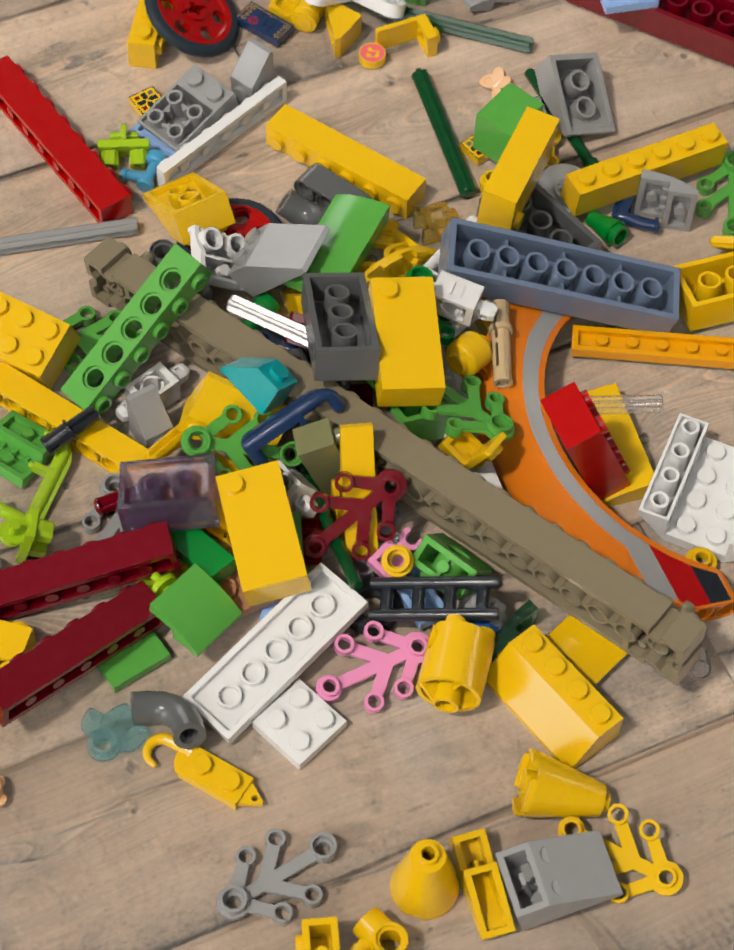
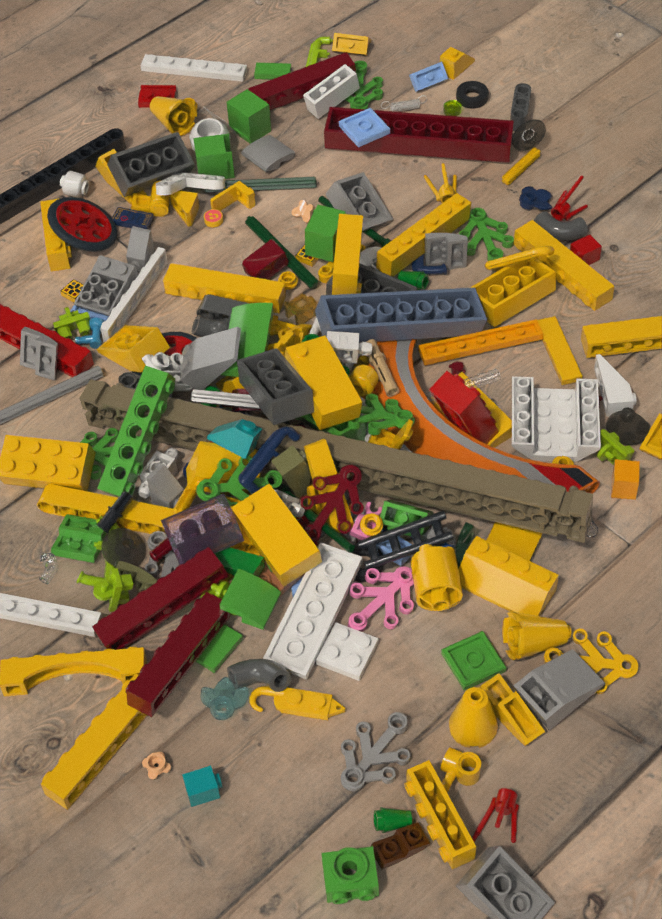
camera: 15 degrees left, 5 degrees down
none -> light grey slope [20,327,58,380]
none -> clear smoke dish [101,528,146,568]
none -> olive slope [116,561,157,593]
none -> teal brick [182,765,223,807]
none -> dark red piece [242,238,288,280]
none -> yellow plate [278,271,298,290]
none -> yellow plant [424,163,457,203]
none -> bright green tile [441,631,506,691]
none -> dark red piece [449,361,466,376]

